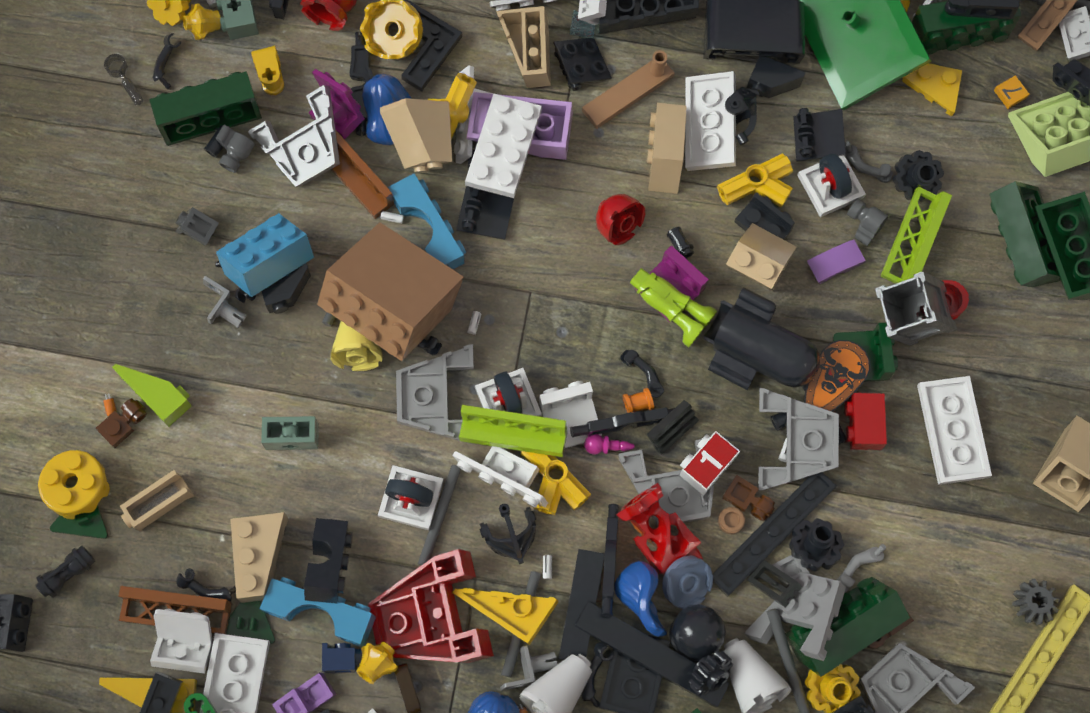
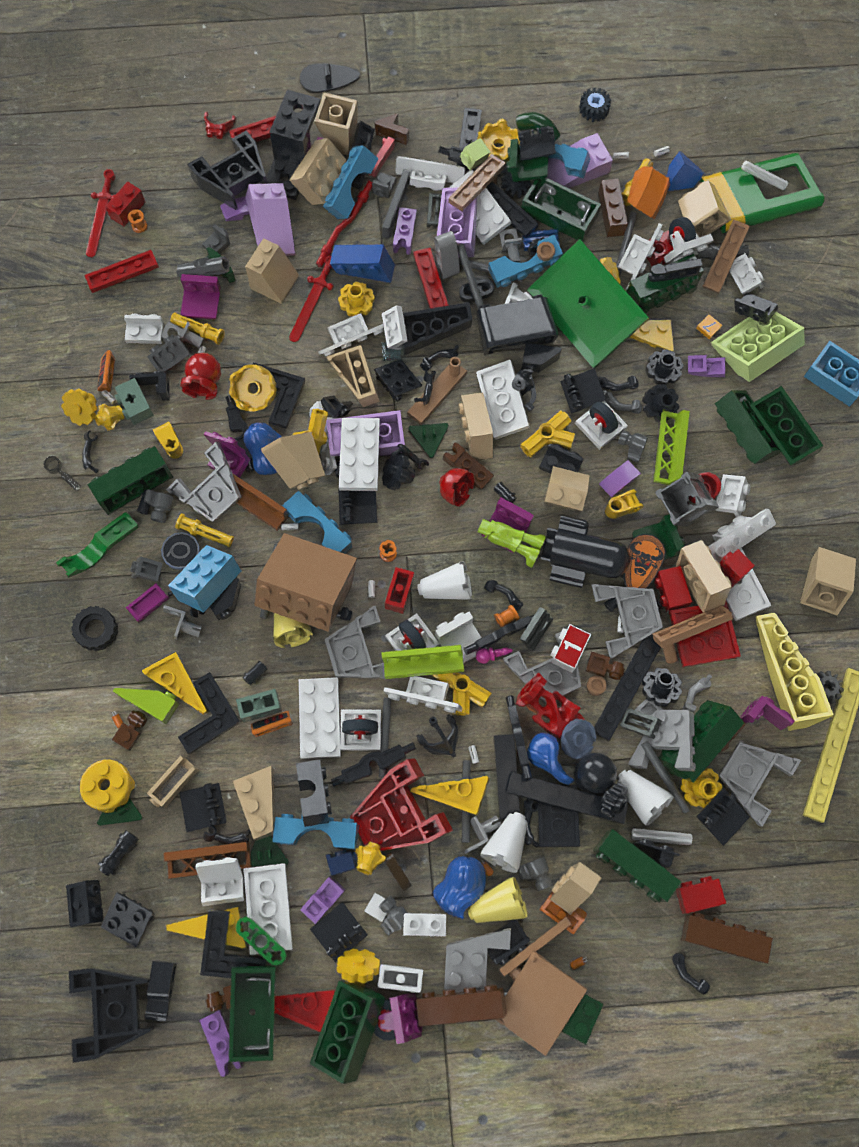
camera: 15 degrees left, 0 degrees up
none -> green piece [56,512,139,578]
none -> black tyre [71,606,118,651]
none -> black hinge [101,892,155,947]
none -> magenta tile [126,583,169,623]
none -> yellow wing [142,652,208,715]
none -> black tile [161,532,200,570]
none -> yellow pin [175,513,234,547]
none -> black plate [178,672,241,755]
none -> black hinge [179,783,227,832]
none -> black pin [242,661,268,686]
none -> orange slope [251,711,293,738]
none -> white plate [299,677,341,759]
none -> black bracket [321,396,353,418]
none -> black piece [331,742,417,787]
none -> orange bush [379,540,397,562]
none -> black plant [382,453,415,491]
none -> red brick [385,567,414,614]
none -> black piece [391,444,429,470]
none -> dark green piece [408,423,449,458]
none -> black piece [414,370,436,405]
none -> white cone [417,561,472,600]
none -> black piece [420,345,459,371]
none -> reddish brown plate [443,442,494,490]
none -> black piece [598,376,639,392]
none -> yellow piece [605,489,643,519]
none -> black plant [645,349,684,385]
none -> medium nougat piece [653,605,733,664]
none -> red plate [669,601,741,668]
none -> tan brick [676,540,731,613]
none -> medium lavender slope [688,355,725,377]
none -> white bracket [708,508,776,562]
none -> white bracket [716,474,750,517]
none -> red brick [719,549,755,588]
none -> magenta bracket [740,696,795,730]
none -> light yellow wedge [756,613,833,731]

